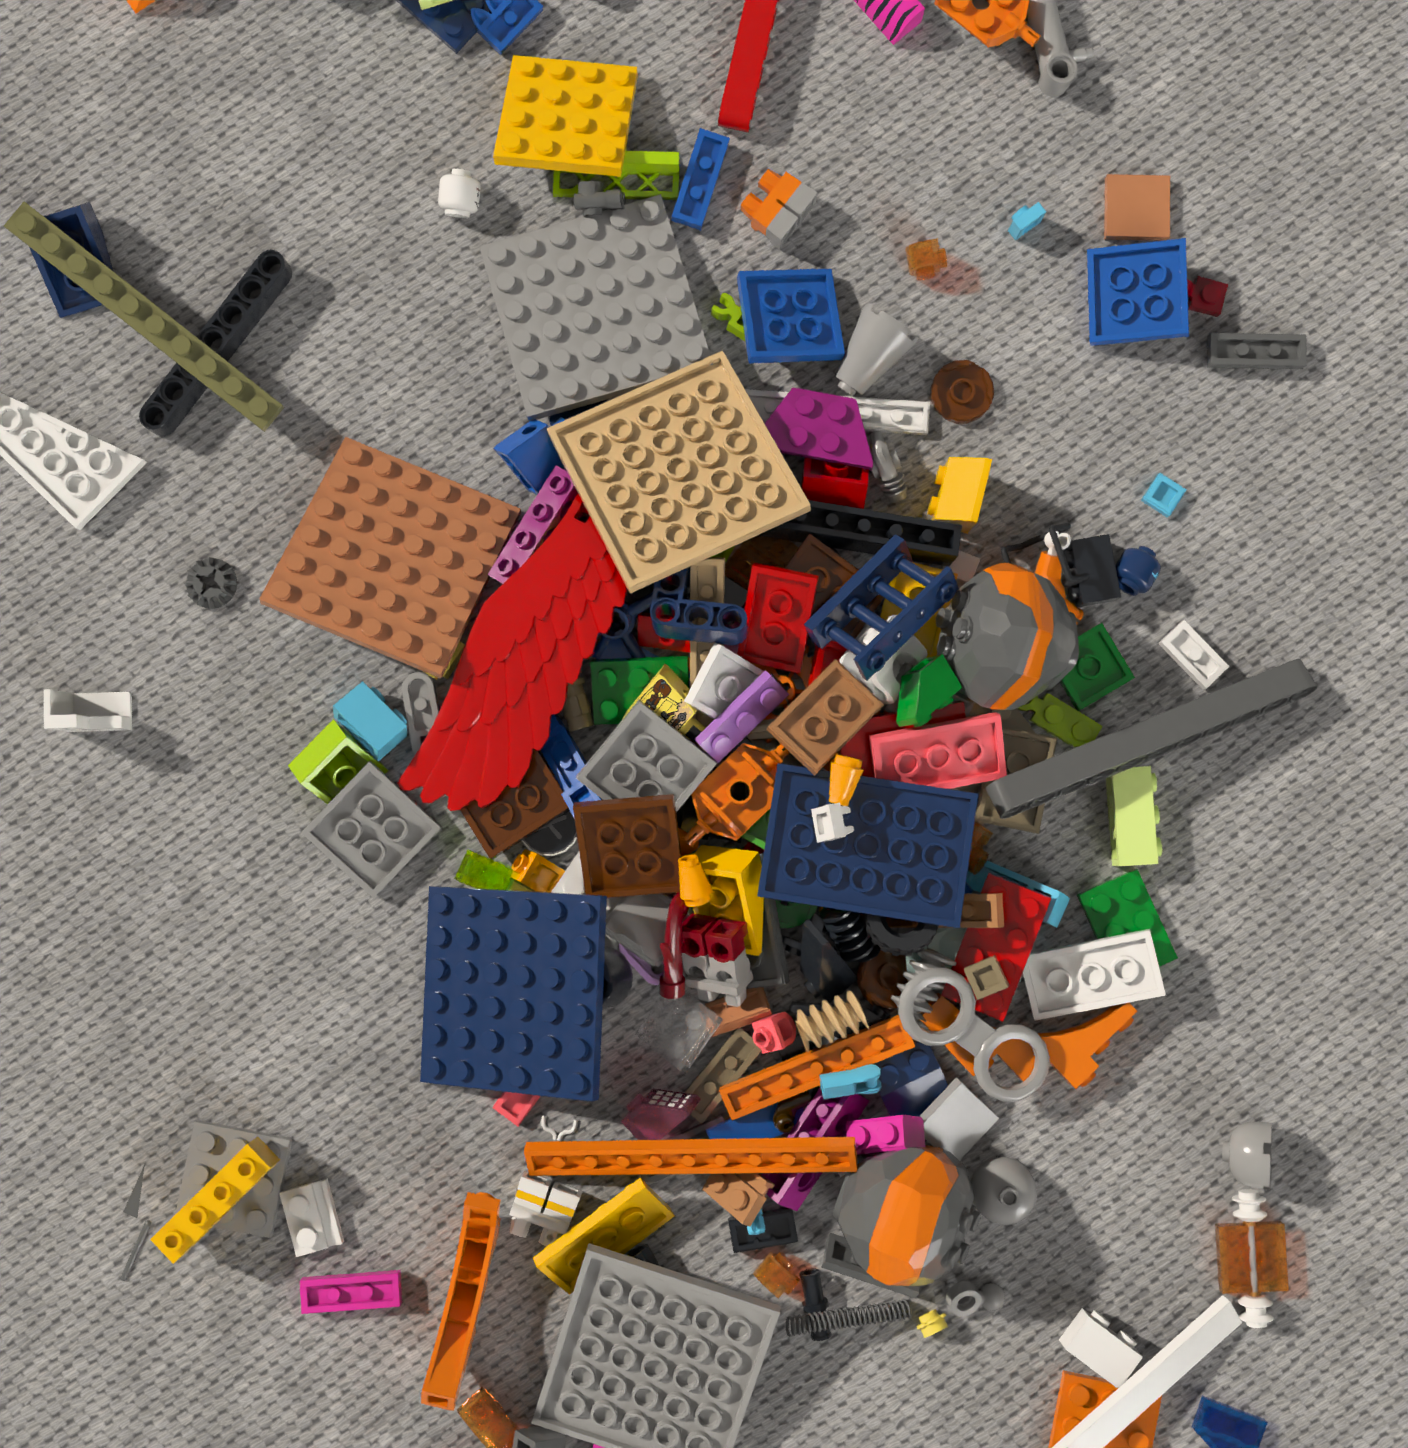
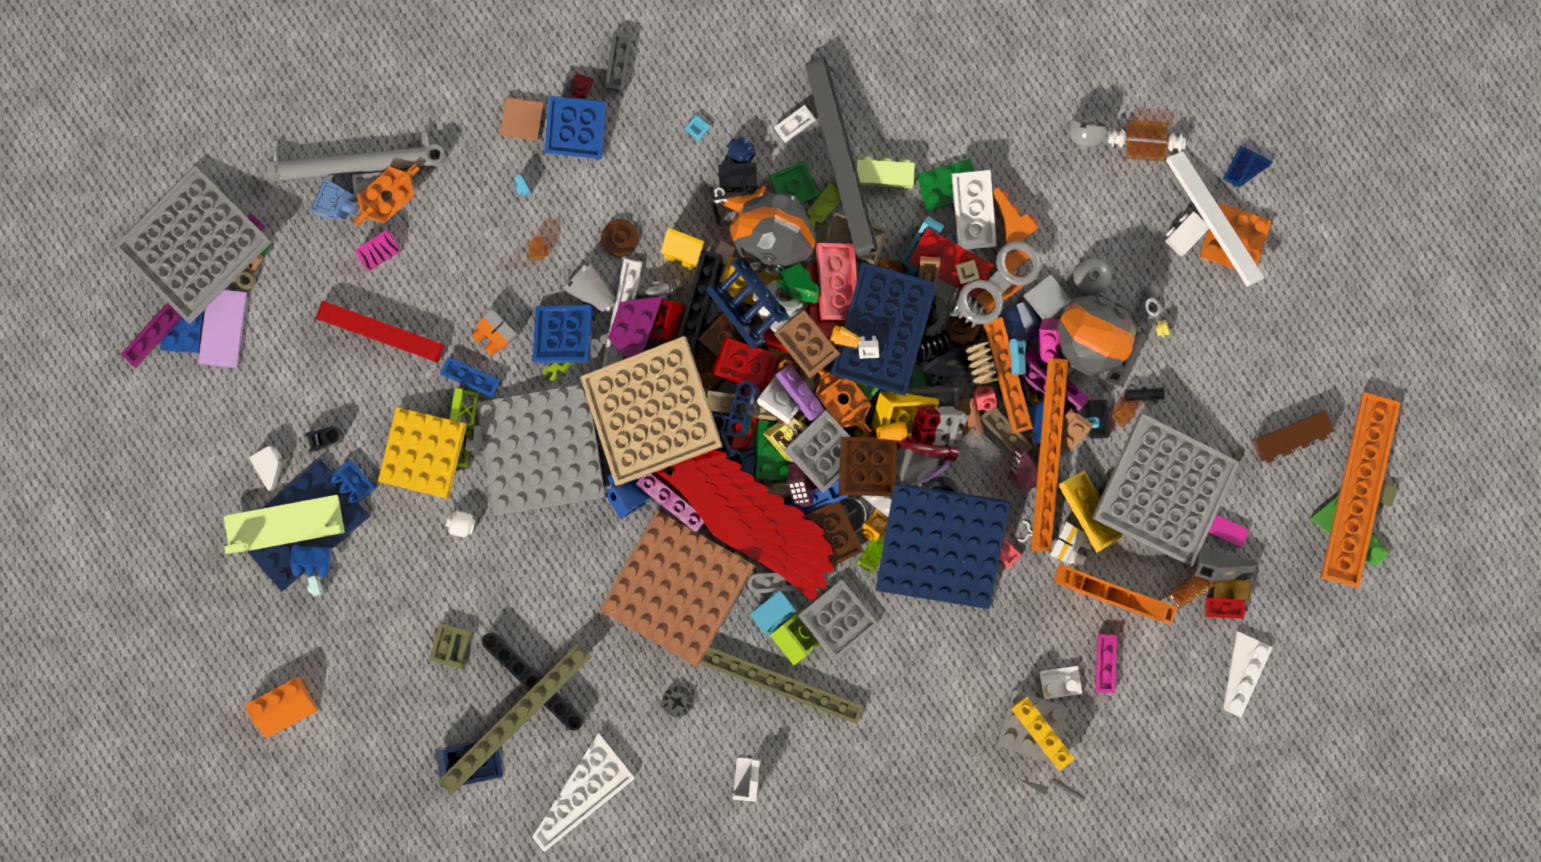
camera: 85 degrees left, 0 degrees up
dark grey piece [786,1299,912,1337] -> none
none -> olive plate [429,623,474,669]
none -> olive plate [700,646,864,724]
none -> clear pink slope [787,463,815,508]

